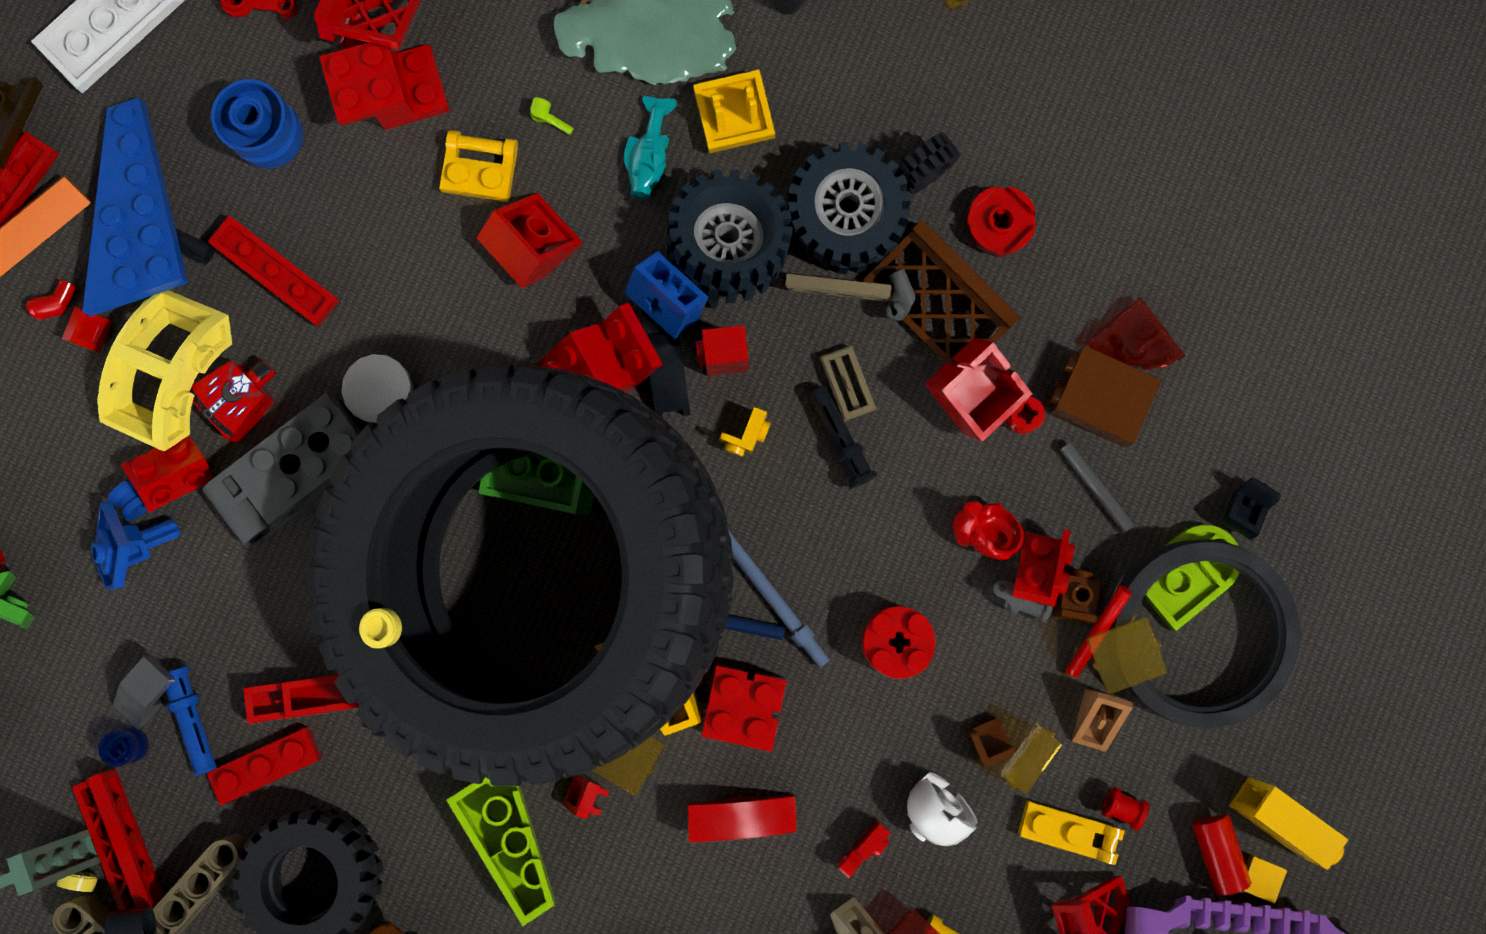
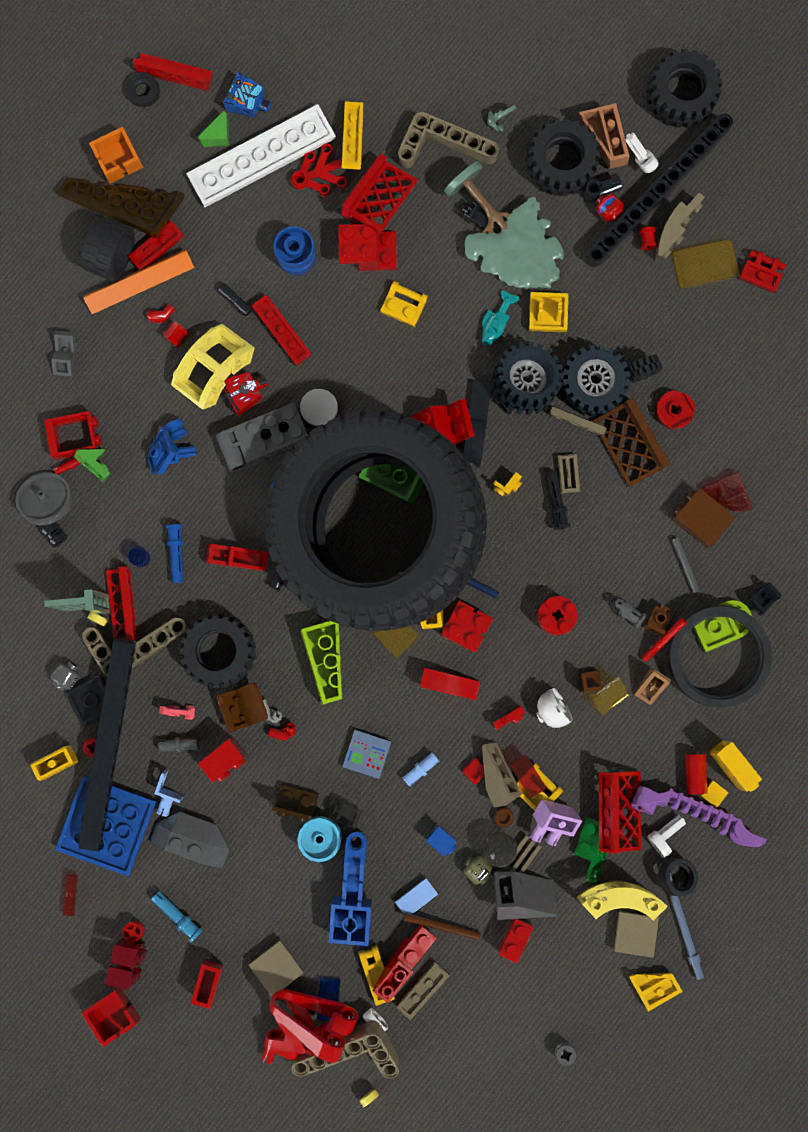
camera: 20 degrees right, 0 degrees up
blue wing [82,97,188,317] -> none
dark grey slope [113,655,176,730] -> none
red bracket [121,435,214,512] -> none
red plate [207,727,322,806] -> none
light yellow tile [359,608,402,648] -> none
red slope [477,193,583,288] -> none
lime hand [530,97,574,135] -> none
red tile [562,773,609,819] -> none
blue brick [625,251,709,339] -> none
red piece [696,325,749,376] -> none
sand blue bar [728,530,830,668] -> none
dark grey arm [886,268,915,321] -> none
red piece [924,337,1033,442] -> none
red hair [952,501,1024,561] -> none
red wheel [1006,397,1045,434] -> none
red bracket [1012,529,1075,607] -> none
yellow plate [1018,800,1125,865] -> none
clear yellow piece [1087,617,1167,695] -> none
red bush [1102,786,1150,831] -> none

